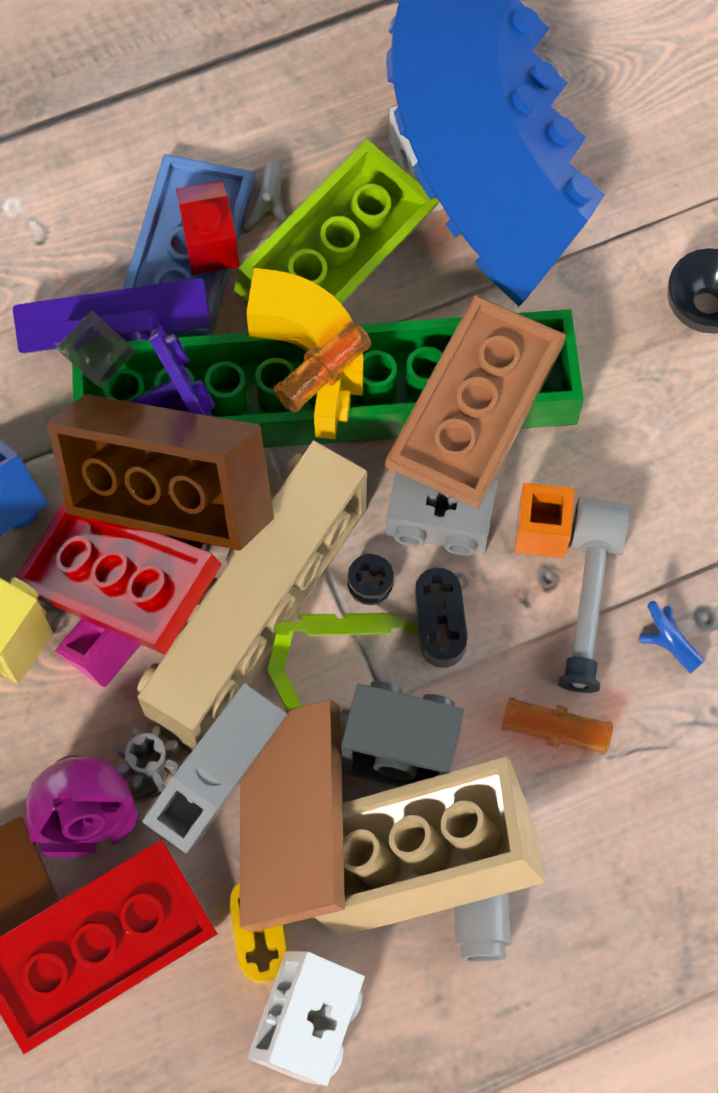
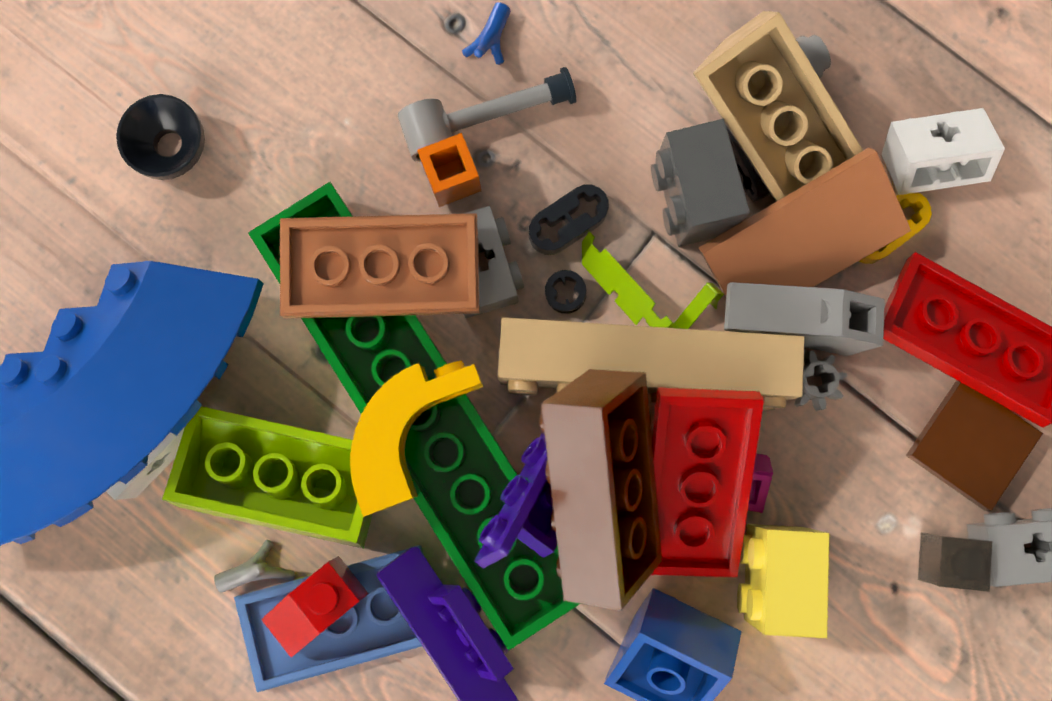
camera: 115 degrees left, 15 degrees up
magenta cylinder [25,755,138,858] -> none
clear smoke brick [56,310,136,388] -> none
clear orange pin [273,321,371,413] -> none
clear orange pin [502,697,613,755] -> none

